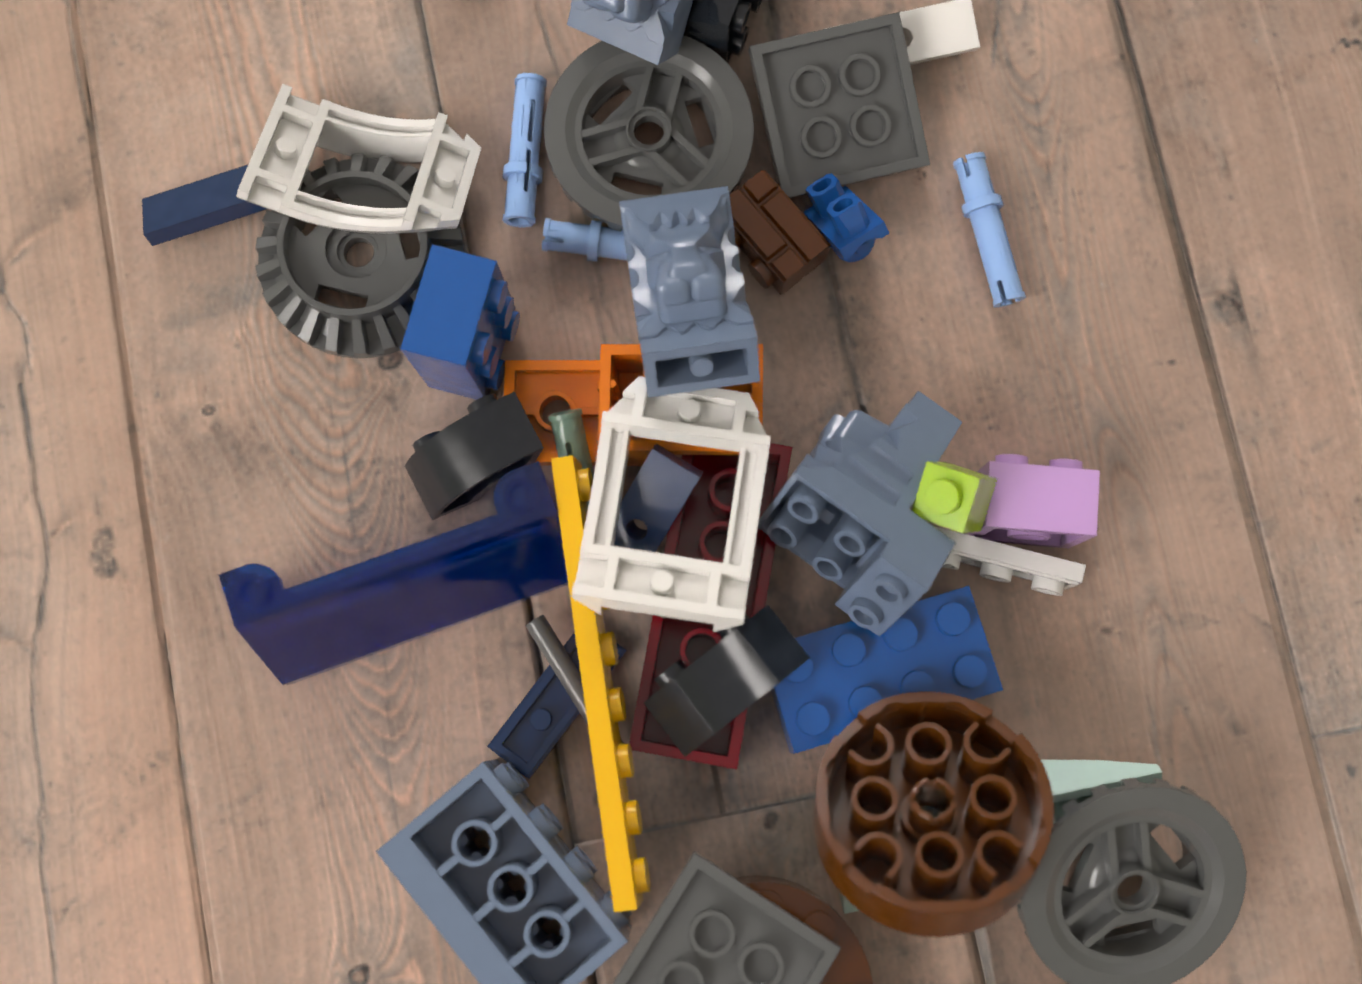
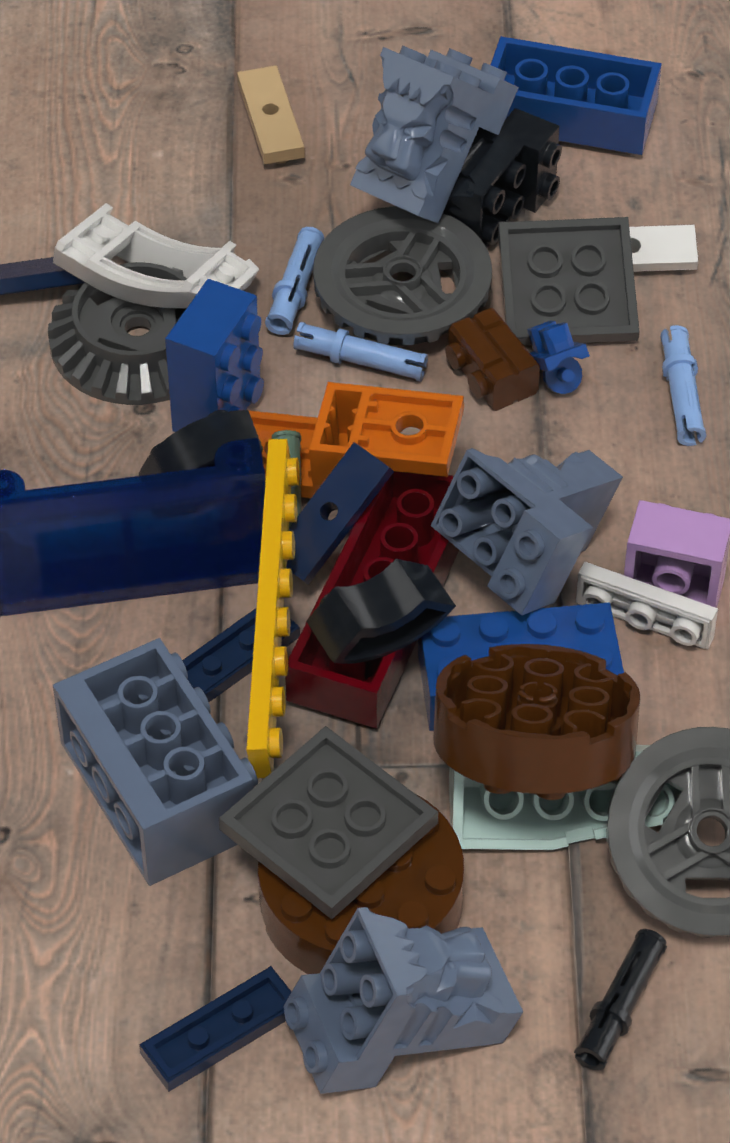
camera: 10 degrees right, 30 degrees down
dark grey bar [526,615,624,744] -> none
white wedge [572,376,771,632] -> none
sand blue brick [619,186,760,398] -> none
lime brick [912,461,998,533] -> none

